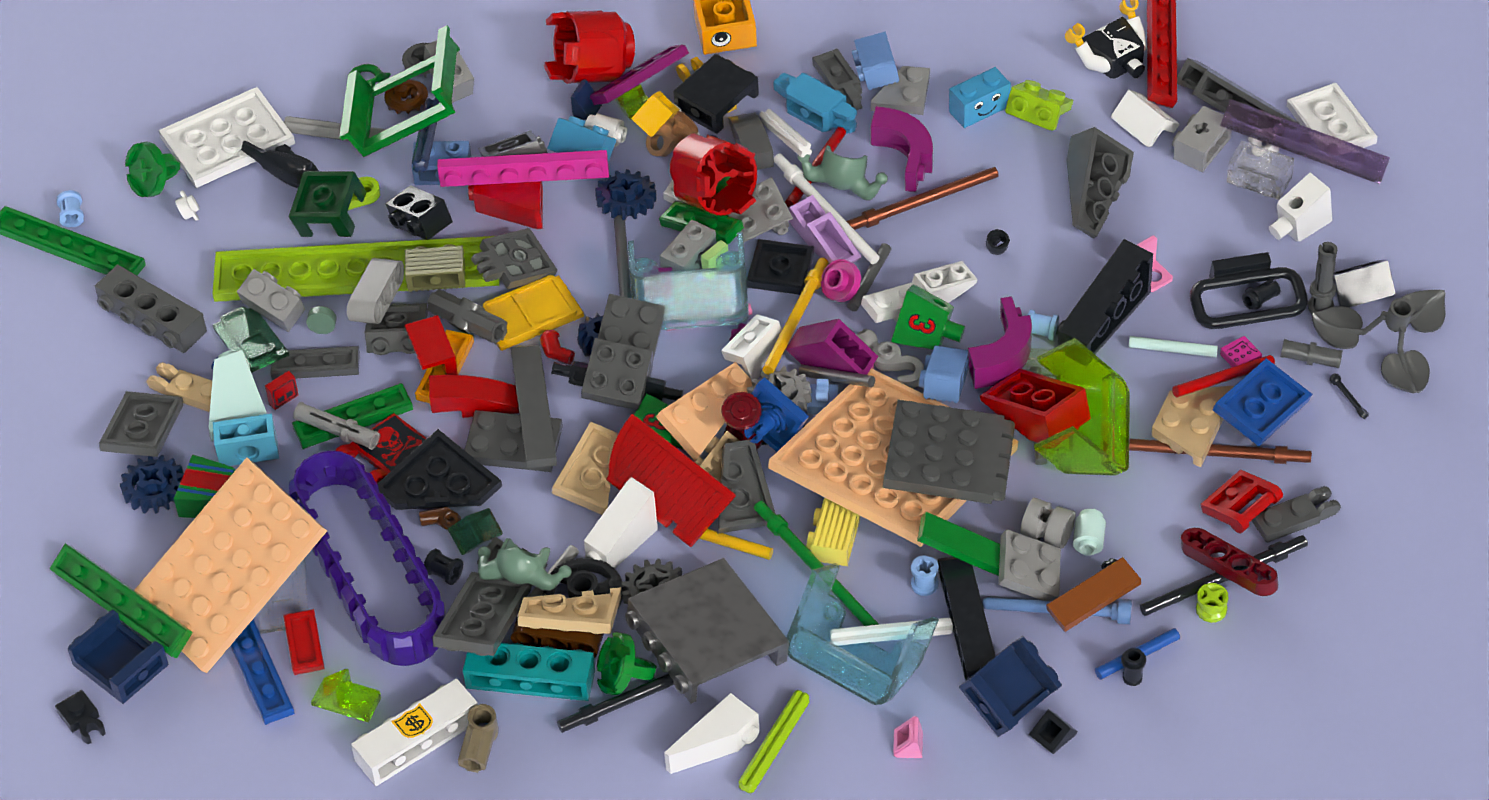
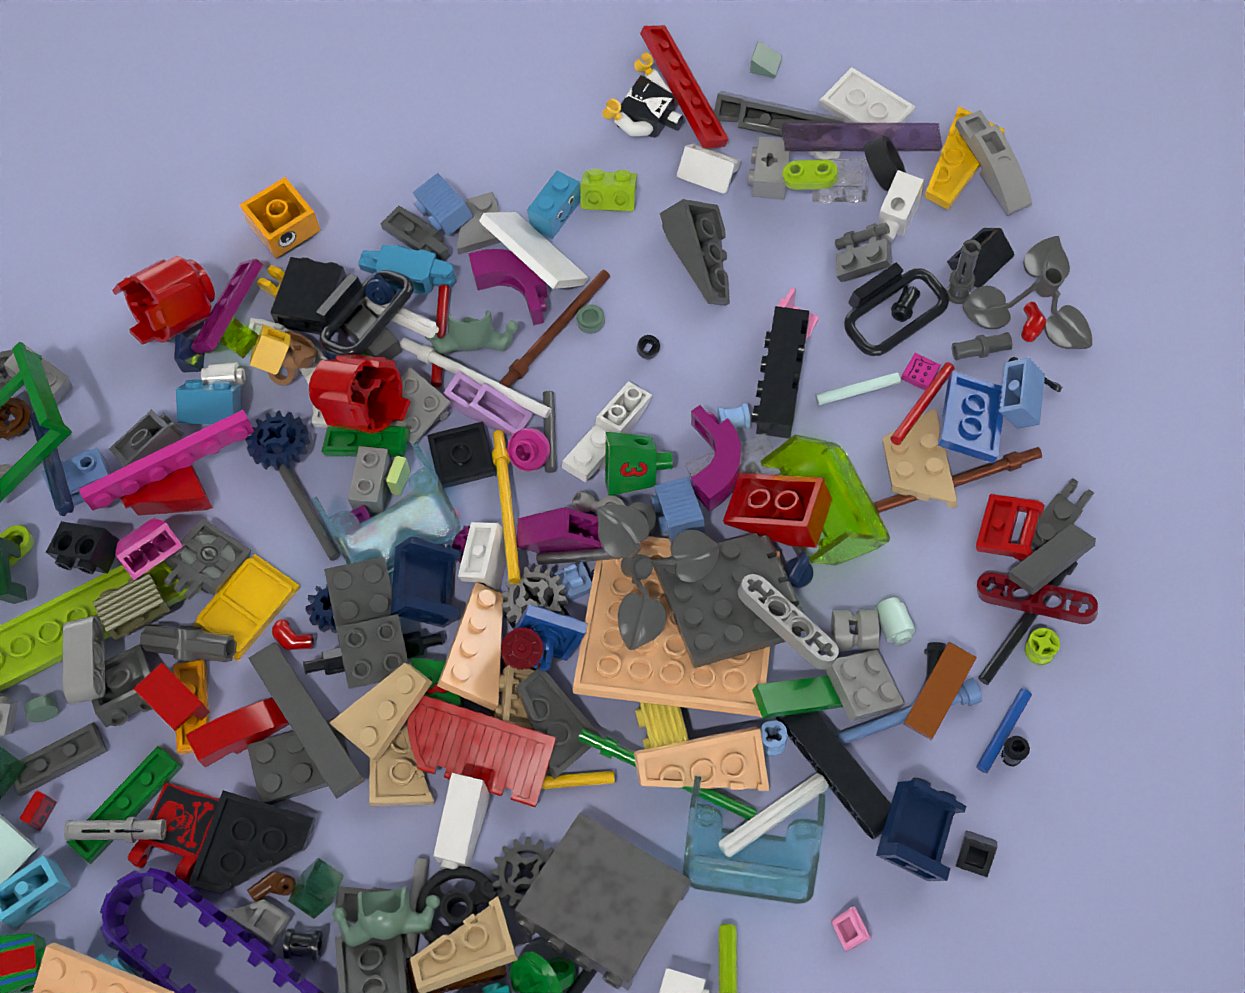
camera: 25 degrees left, 15 degrees up
none -> dark pink torso [116,518,184,580]
none -> light grey tile [224,900,293,947]
none -> black bar [316,270,414,356]
none -> tan wing [330,663,432,761]
none -> dark blue plate [365,272,397,305]
none -> dark blue panel [390,536,462,628]
none -> white tile [479,212,589,289]
none -> sand green tile [576,305,605,334]
none -> dark grey plant [596,504,719,650]
none -> light nougat wing [634,726,769,791]
none -> light grey beam [738,574,839,670]
none -> slope [750,42,782,78]
none -> lime plate [782,159,838,190]
none -> dark blue plate [784,552,813,588]
none -> dark grey plate [835,223,892,282]
none -> black tyre [864,135,906,191]
none -> yellow wing [925,106,1005,210]
none -> light grey slope [955,110,1032,215]
none -> medium blue brick [998,358,1045,429]
none -> dark grey tile [1009,523,1096,595]
none -> red arm [1021,302,1046,342]

